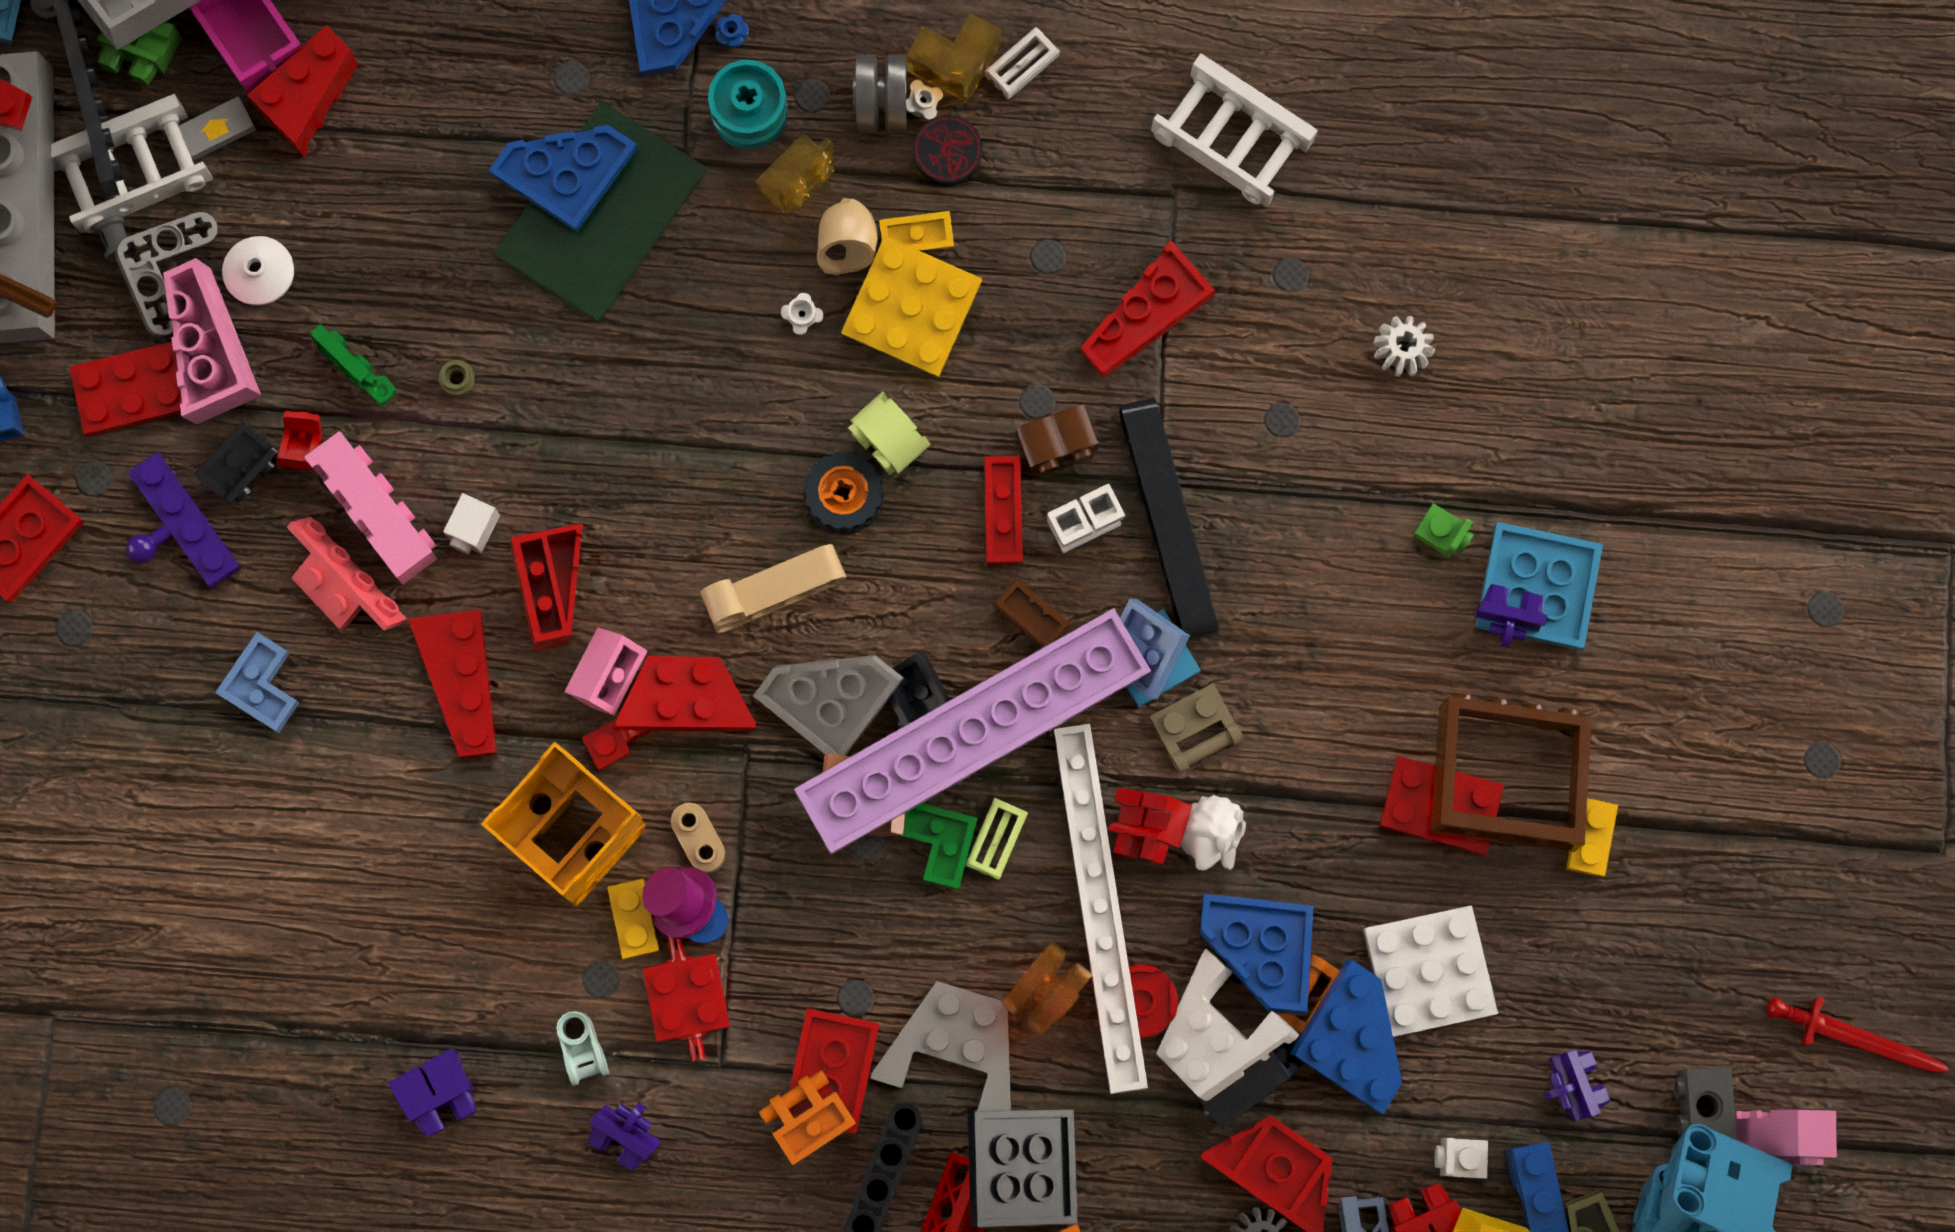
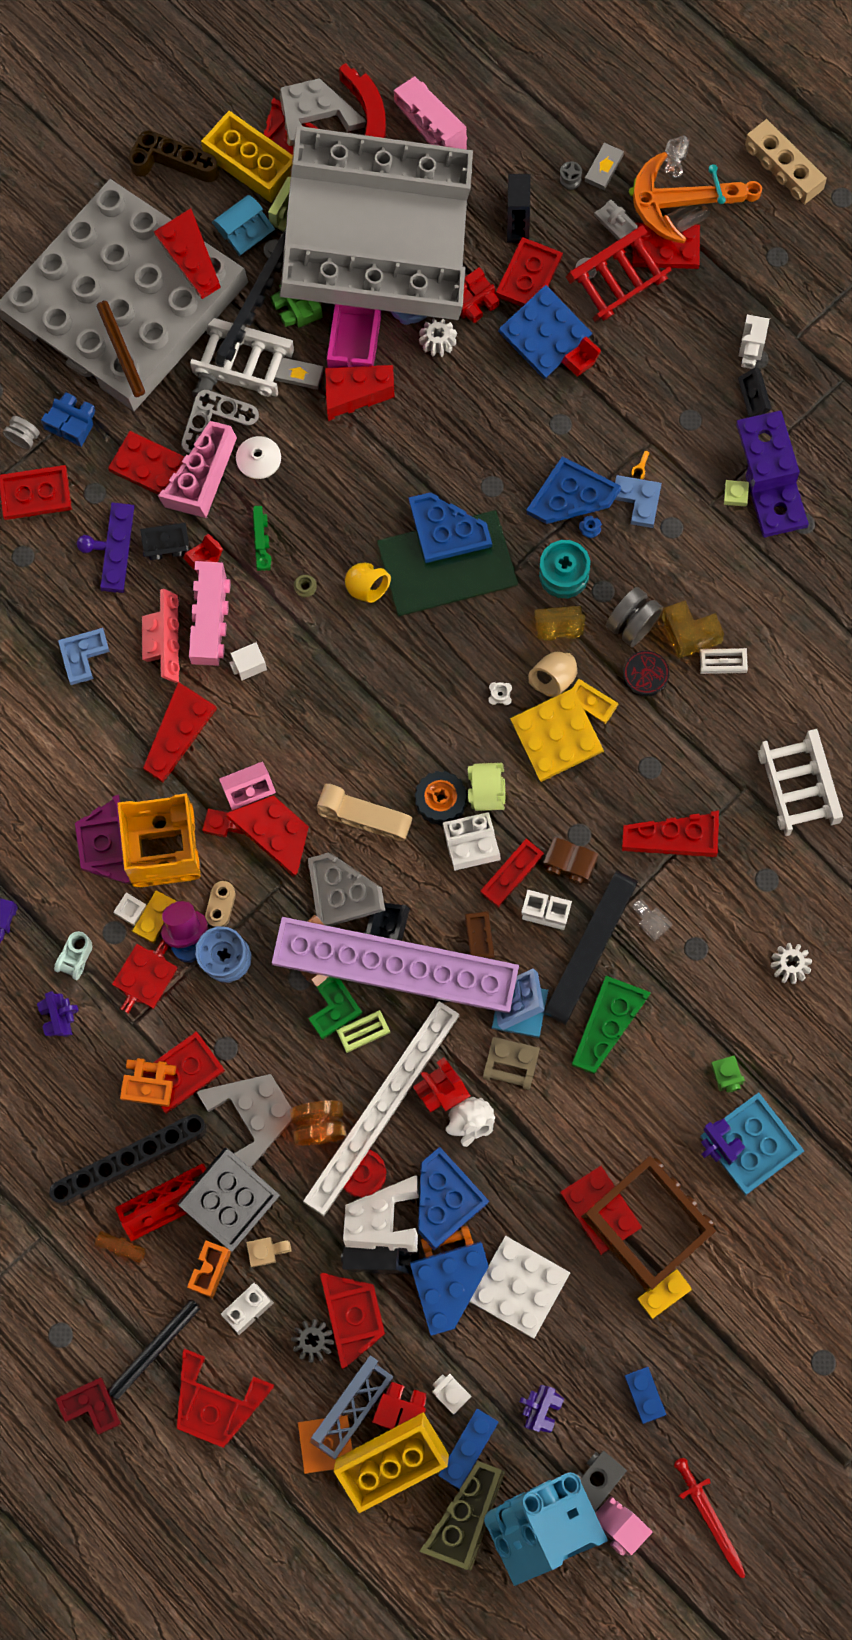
camera: 50 degrees right, 5 degrees down
red wedge [510,523,583,651] -> none
white plate [906,80,943,120] -> none
none -> magenta wing [75,795,132,884]
none -> white plate [113,893,147,926]
none -> medium blue wheel [195,926,252,982]
none -> tan plate [247,1237,292,1267]
none -> yellow helmet [345,563,391,603]
none -> white brick [443,812,501,871]
none -> green wing [572,976,651,1074]
none -> blue plate [624,1367,666,1424]
none -> clear plate [632,898,673,942]

